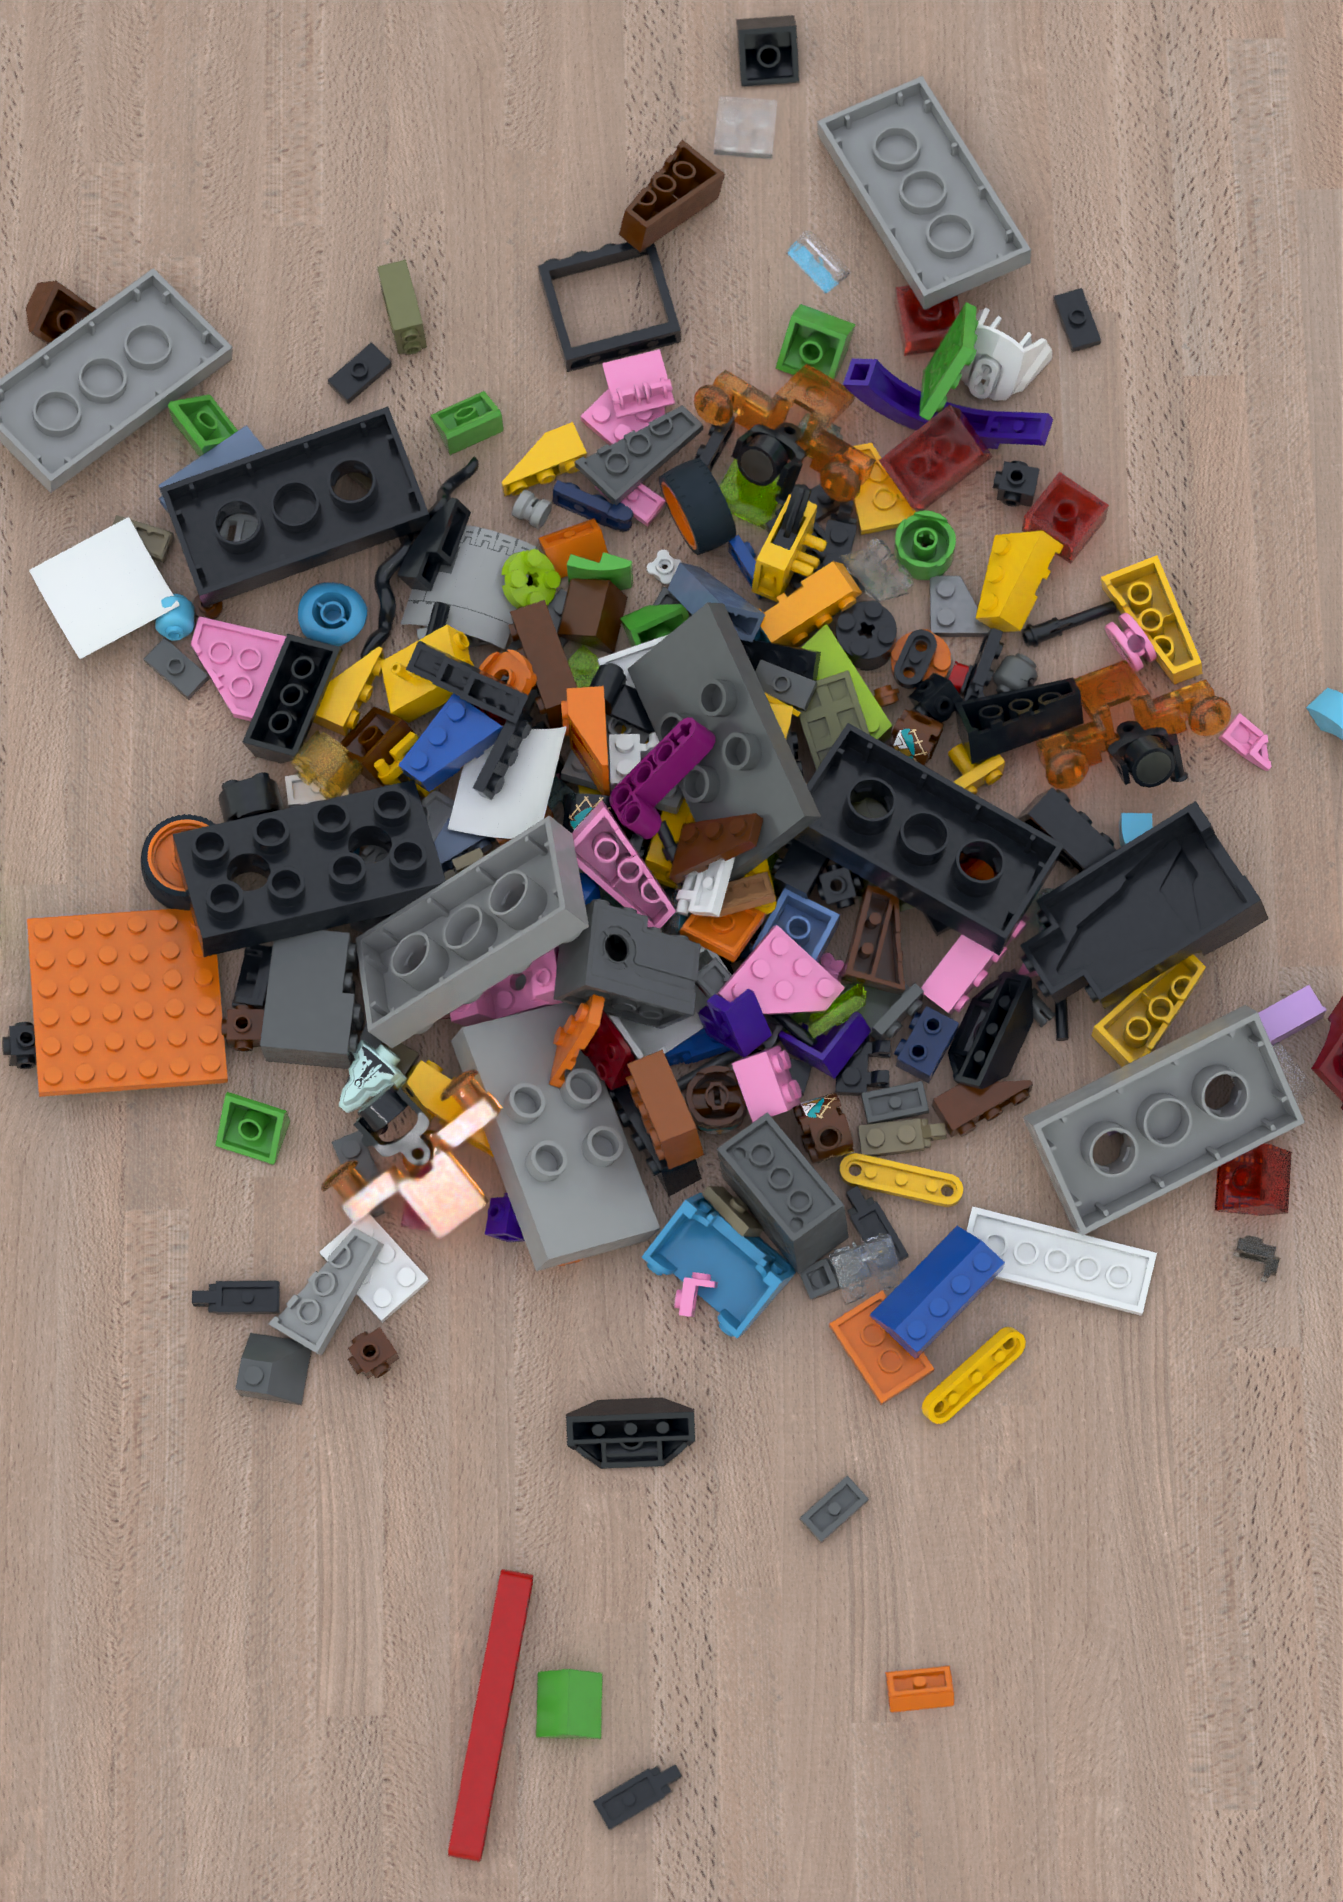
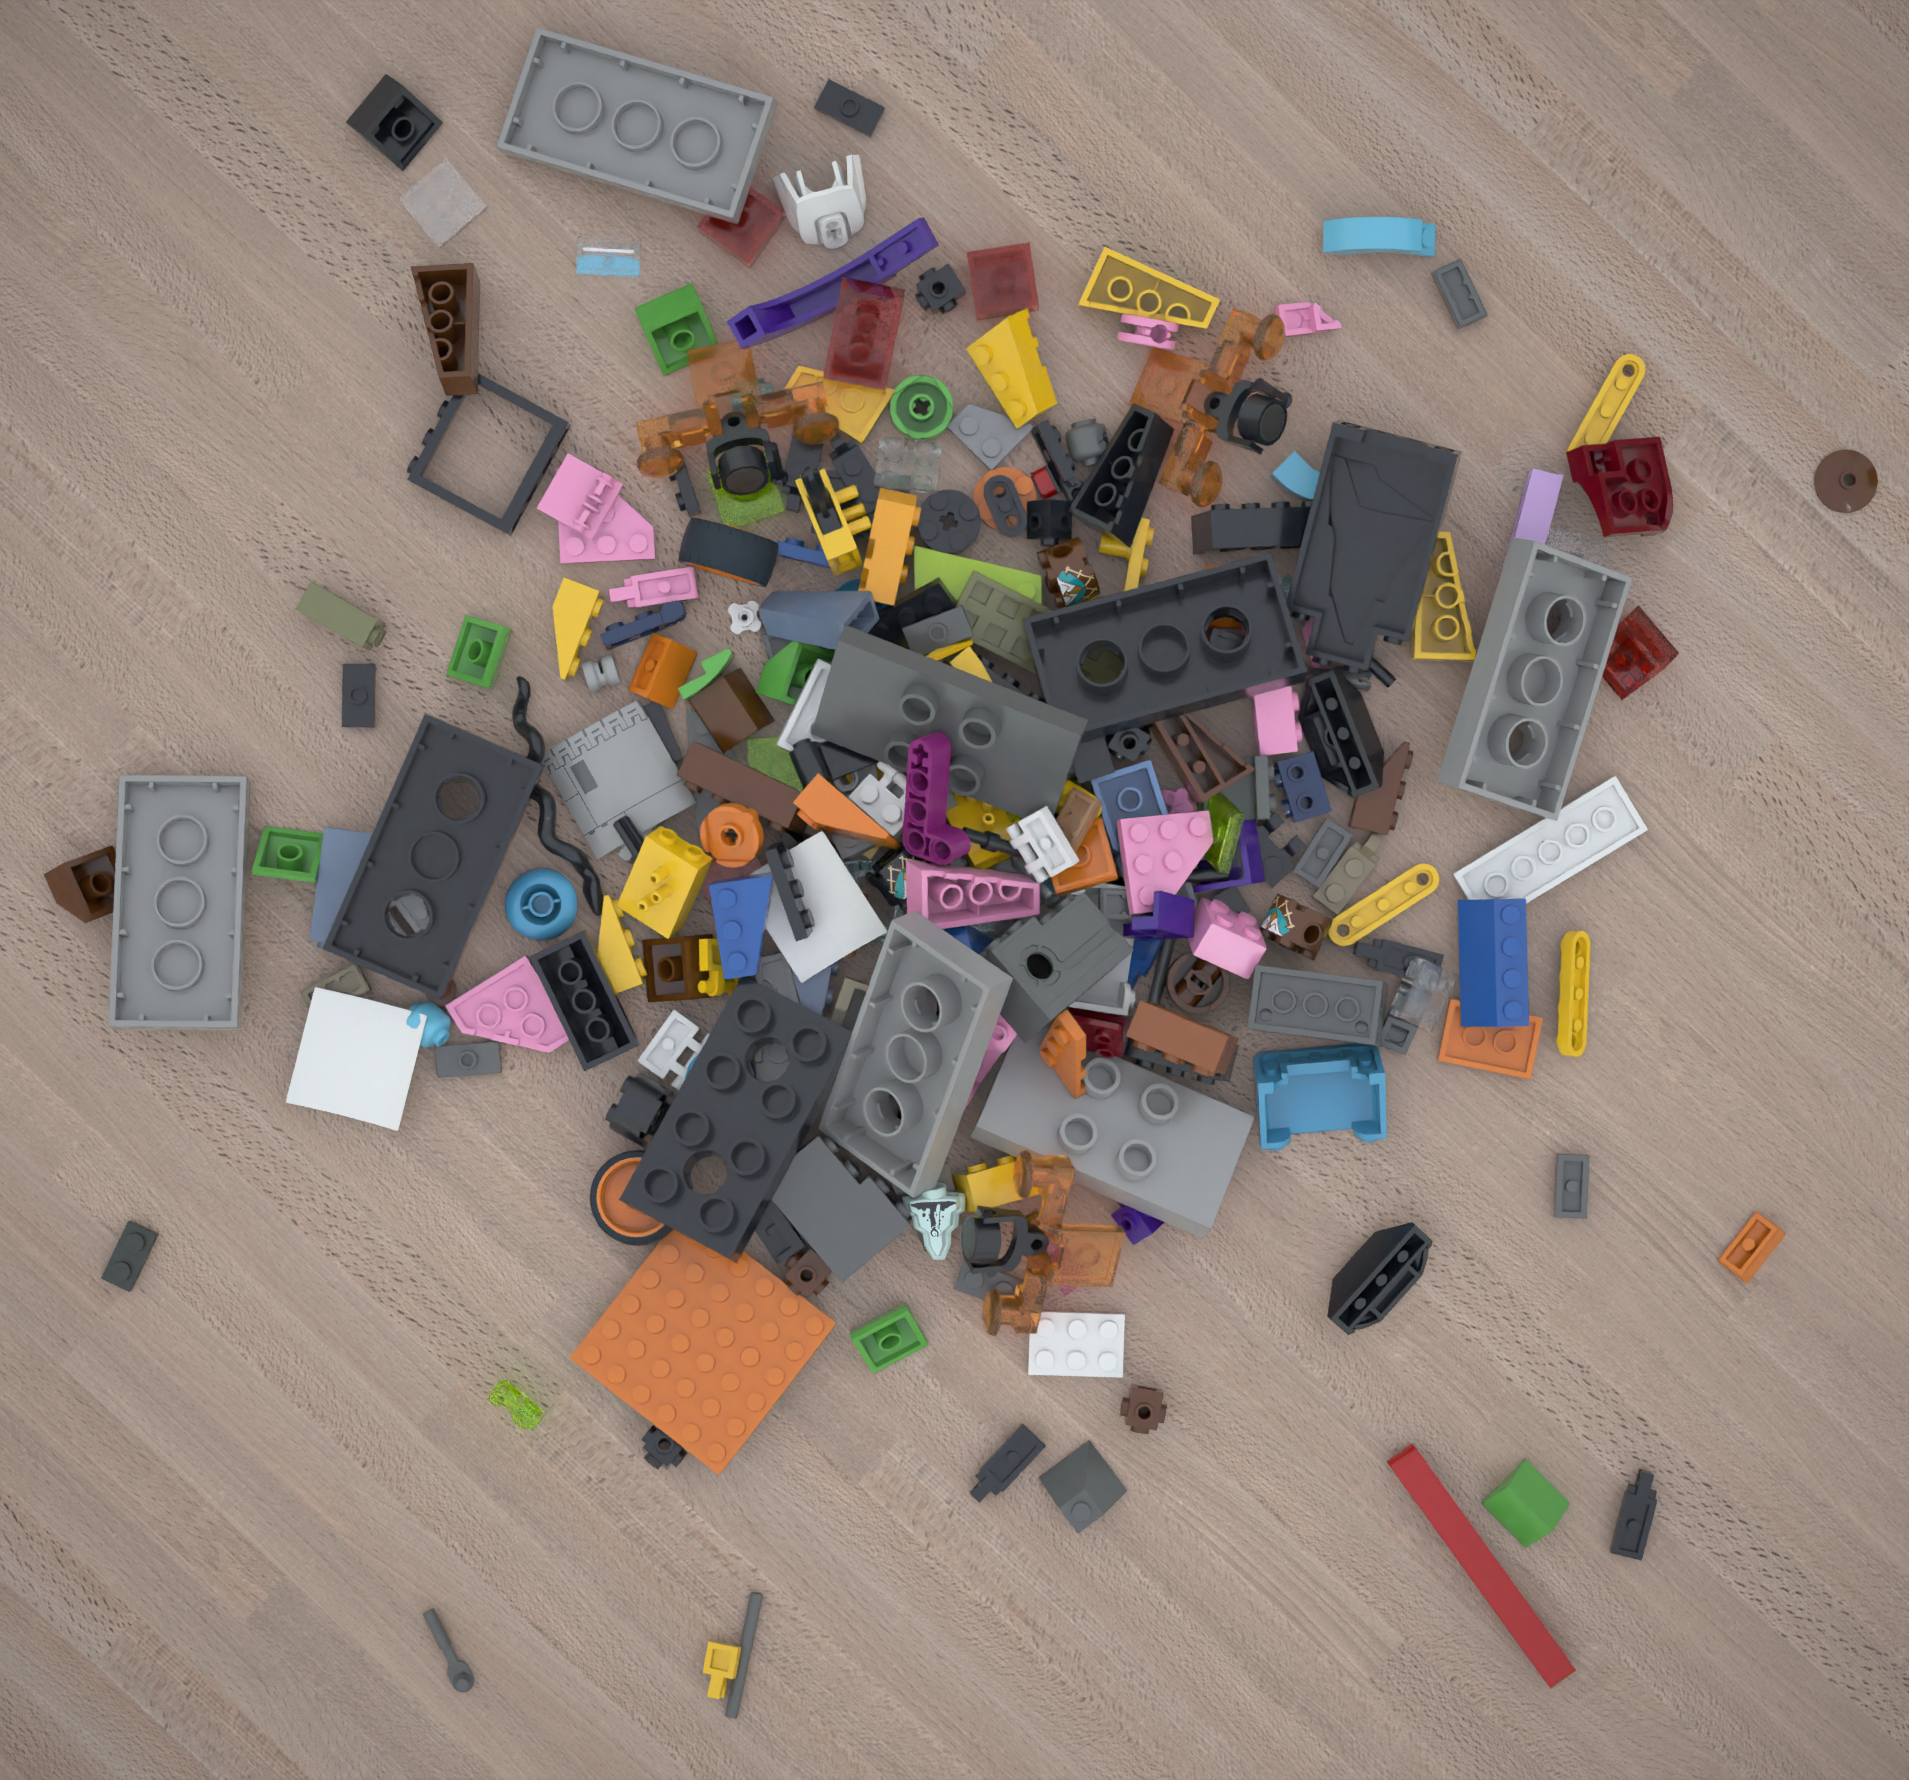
camera: 50 degrees left, 15 degrees up
light grey wing [268,1228,384,1355] -> none
clear yellow brick [291,730,363,799] -> none
black slope [397,498,471,592] -> none
black slope [406,641,529,724] -> none
lime plate [501,549,561,609] -> none
dark grey wing [574,405,703,505] -> none
reddish brown wing [669,813,763,884] -> none
bright pink bracket [675,1272,718,1317] -> none
dark tan plate [702,1186,764,1237] -> none
dark orange plate [874,685,900,708] -> none
bright green plate [919,302,979,421] -> none
black pin [1022,601,1116,648] -> none
clear smoke bracket [1233,1236,1280,1283] -> none

